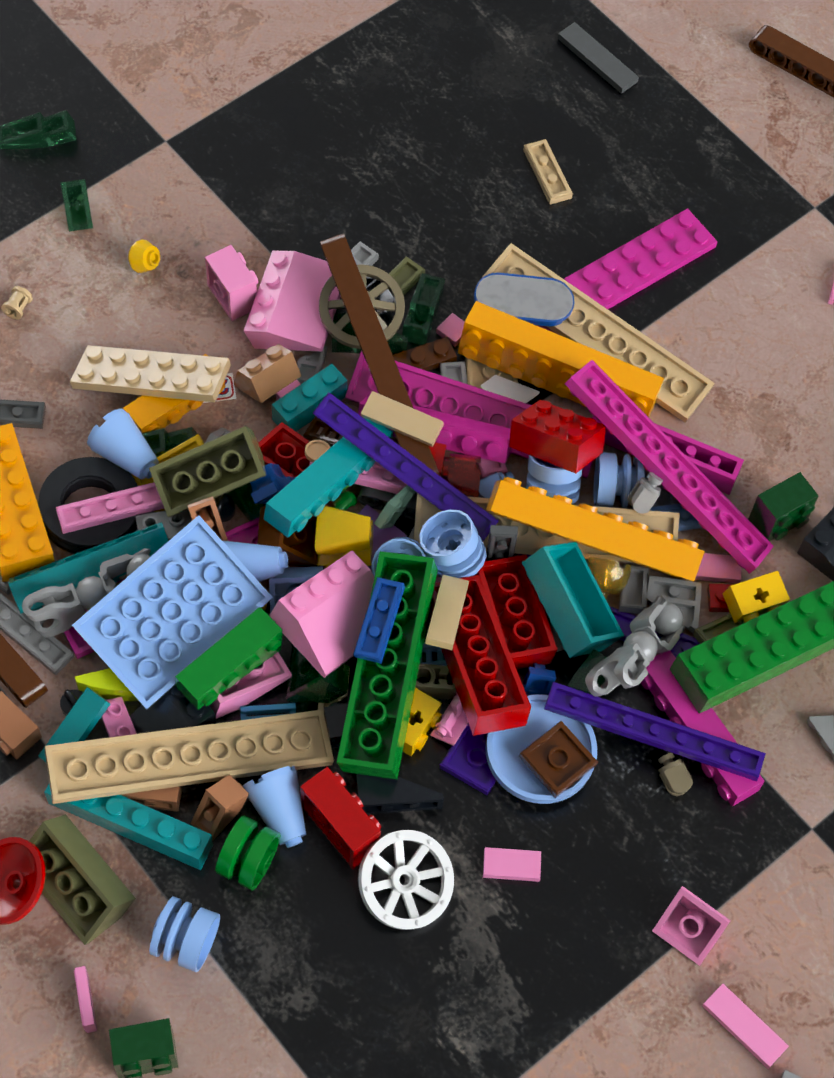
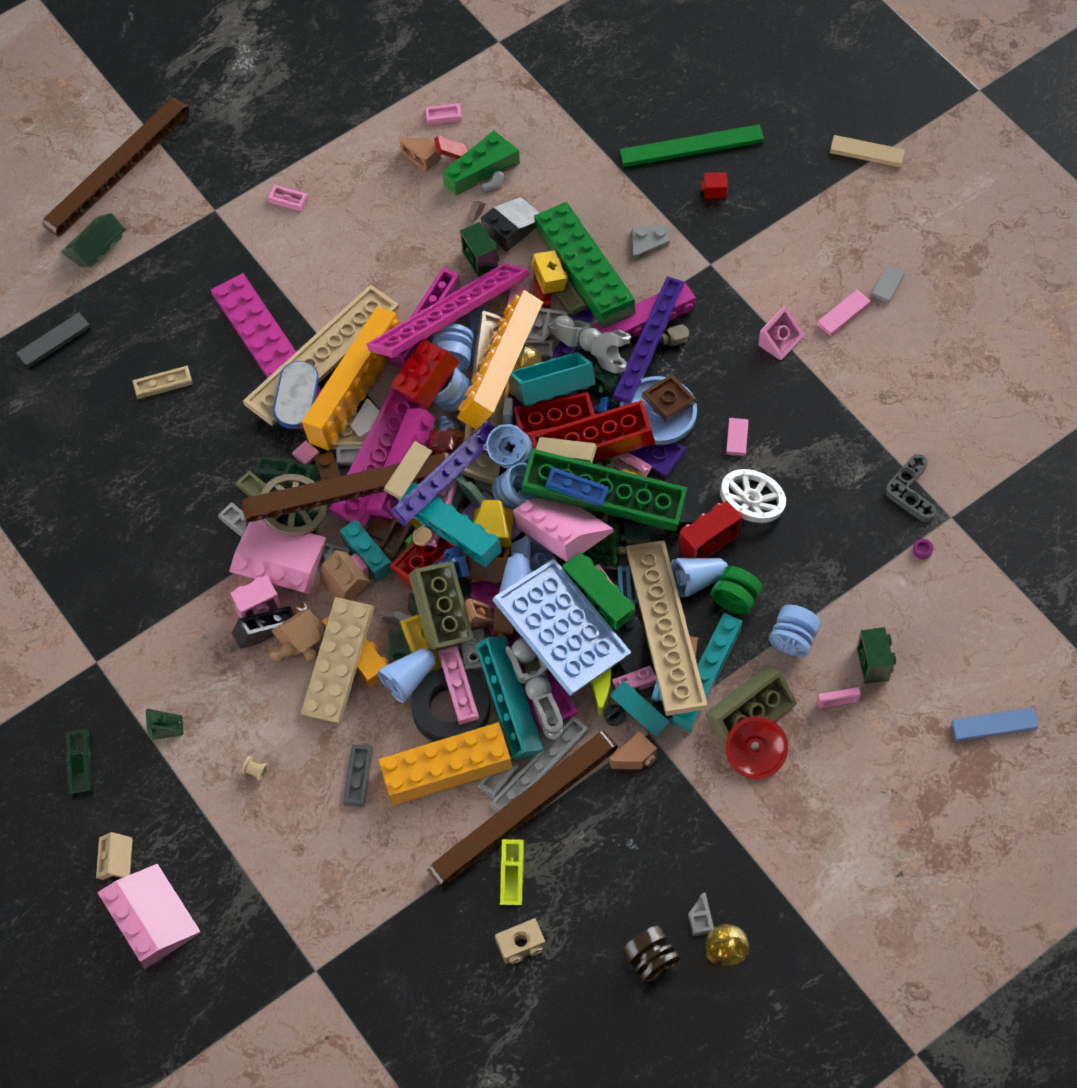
camera: 80 degrees left, 0 degrees up
yellow cone [128,239,160,273] -> none
nougat slope [191,774,249,840] -> none
light grey arm [627,472,663,514] -> none
none -> clear green slope [61,213,126,267]
none -> black slope [232,606,294,649]
none -> medium nougat torso [269,603,321,662]

